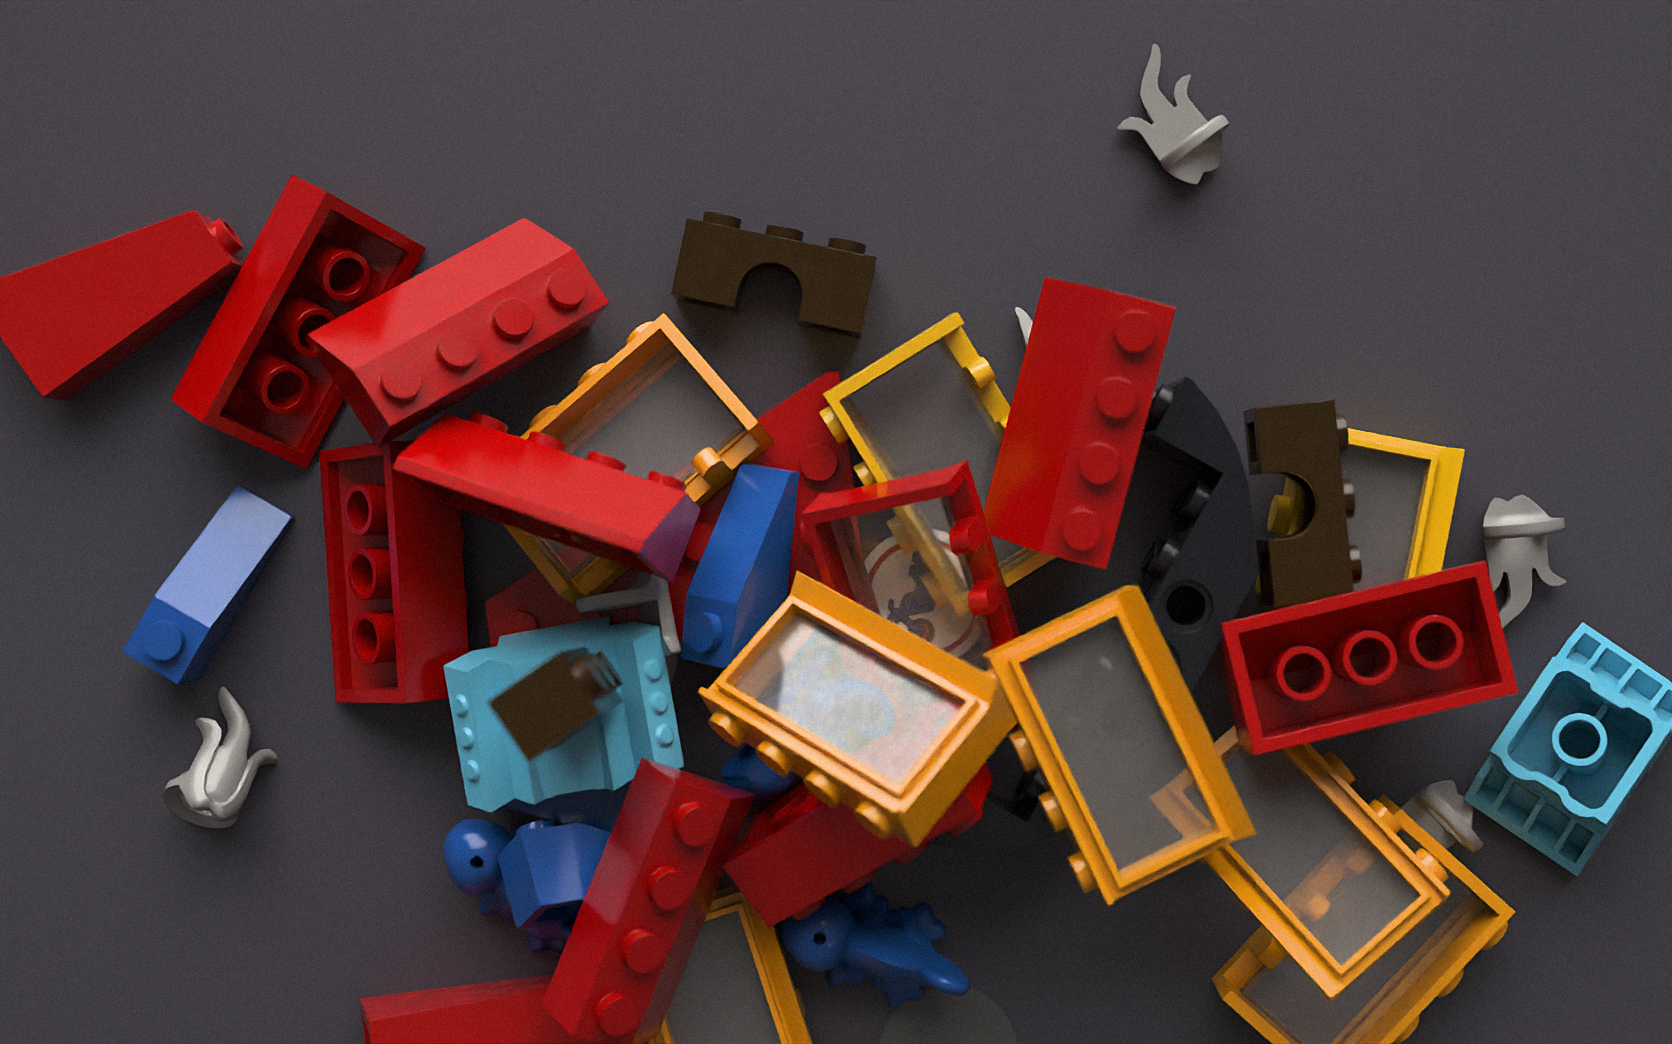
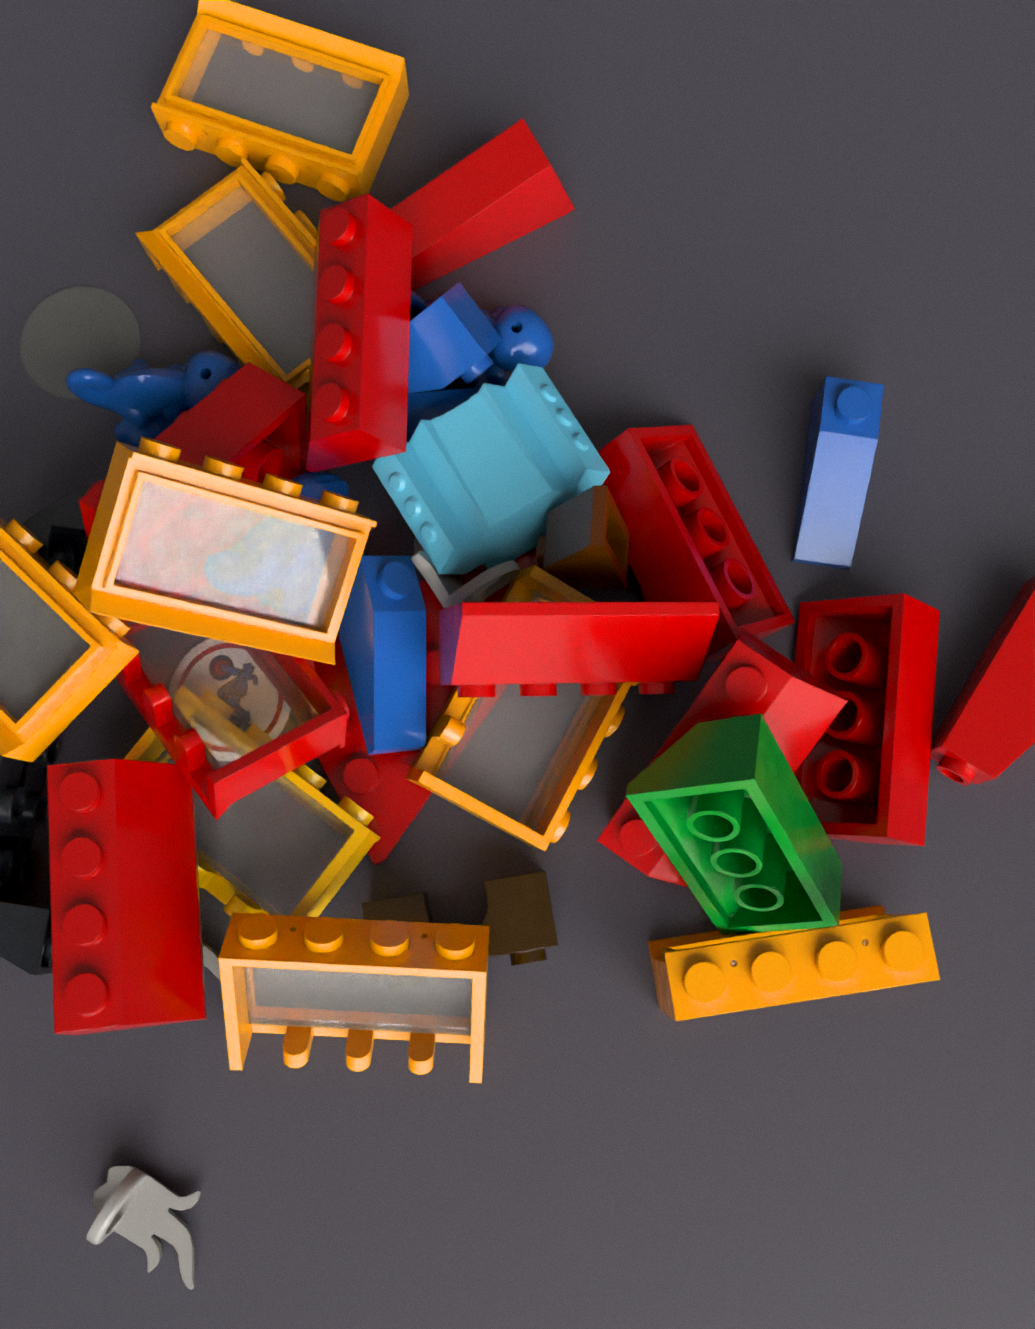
camera: 160 degrees right, 10 degrees down
light grey piece [162,686,278,829] -> none
dark brown arch [487,647,623,762] -> none
none -> light orange window [218,913,489,1083]
none -> reddish brown slope [536,485,630,590]
none -> green slope [626,713,842,935]
none -> light orange window [648,905,940,1021]

